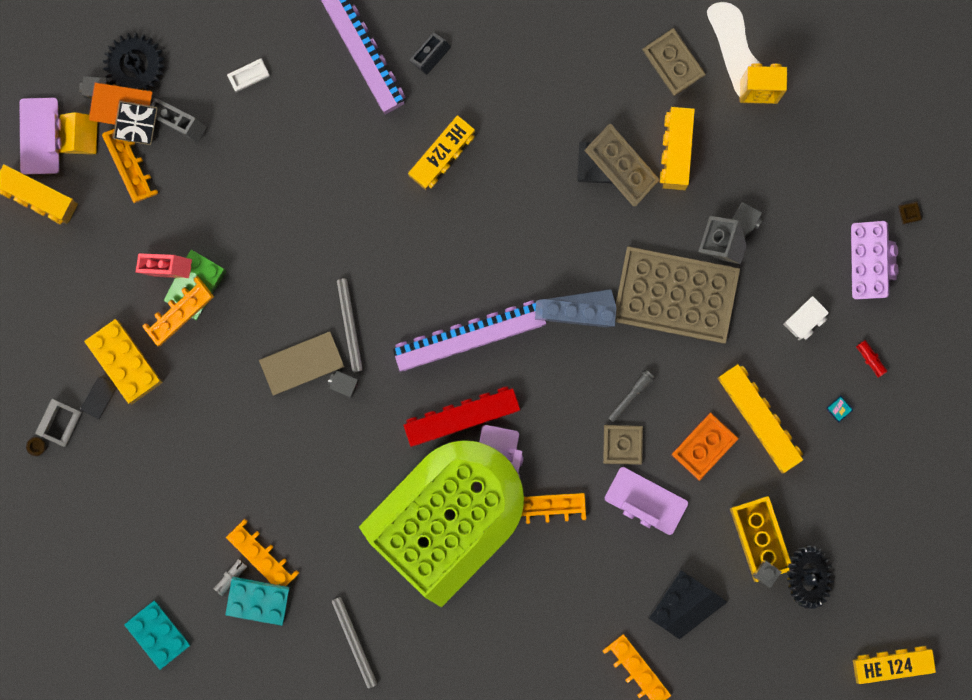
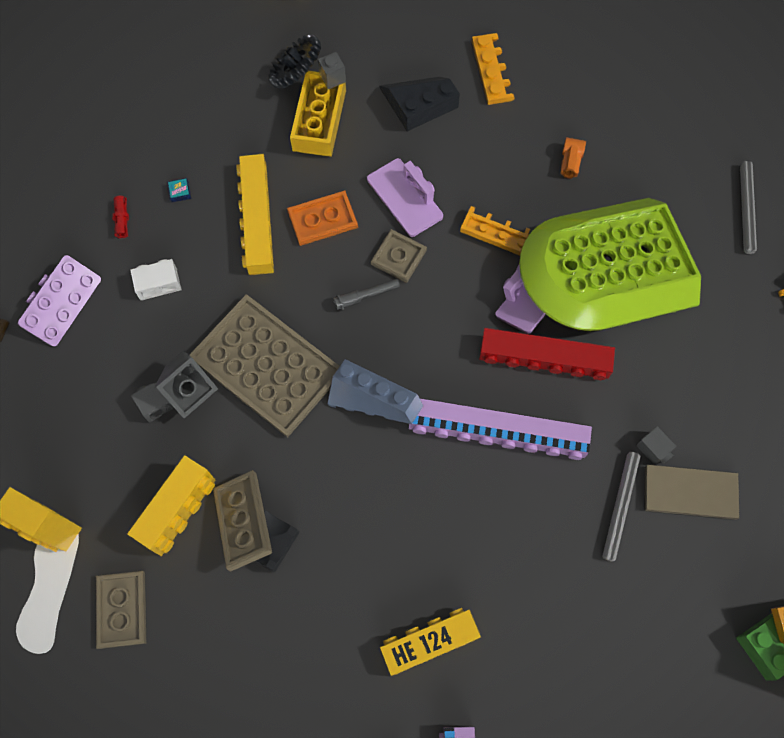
camera: 150 degrees left, 15 degrees down
none -> orange piece [560,137,586,179]

